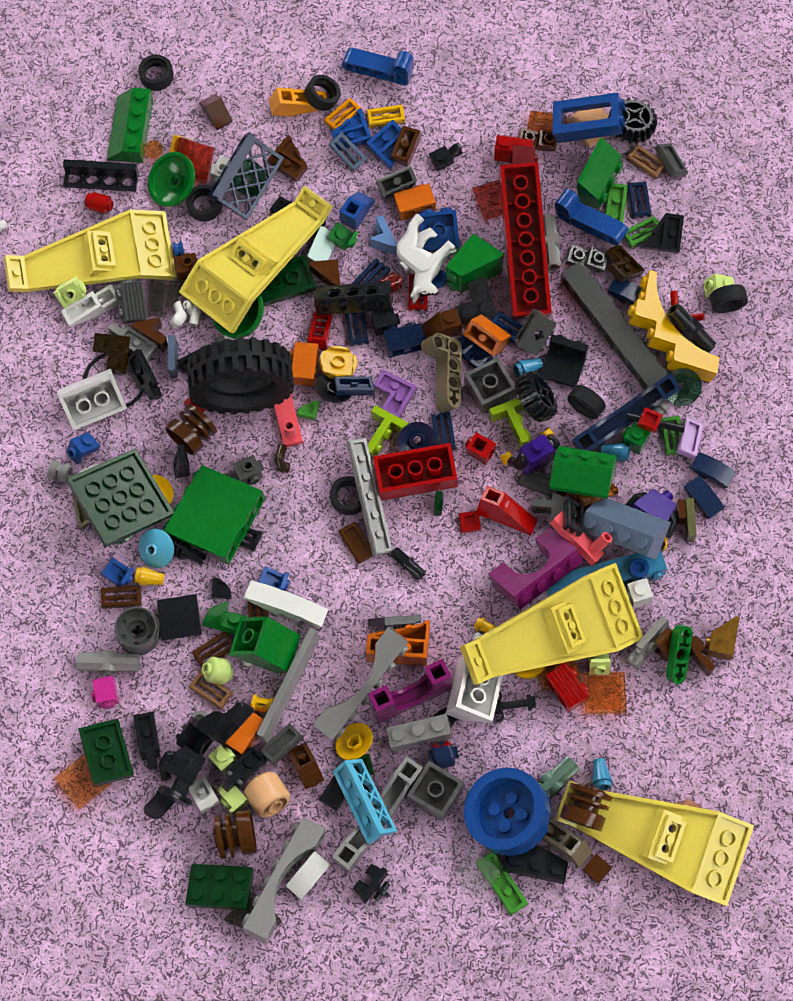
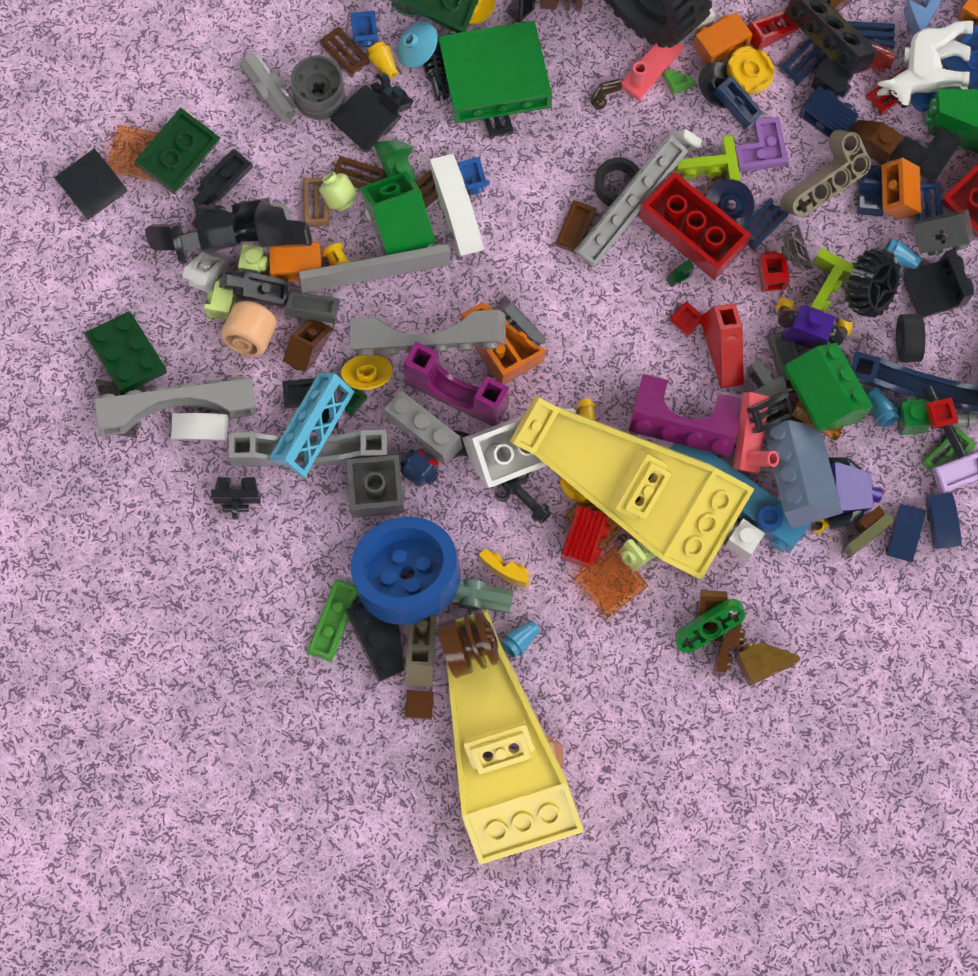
camera: 45 degrees right, 5 degrees up
dark pink brick [91,676,120,709] -> none
black tile [211,578,232,599] -> none
reddish brown wheel [213,810,257,859] -> none
dark grey brick [232,455,264,485] -> none
black axle [390,547,426,581] -> none
clear piece [452,848,501,899] -> none
flat silver brick [464,357,517,414] -> none
light grey hinge [627,617,670,669] -> none
none -> black slope [54,148,128,220]
none -> black plate [370,72,414,114]
none -> yellow slope [479,548,530,588]
none -> white tile [667,129,702,149]
none -> clear smoke wing [781,224,813,271]

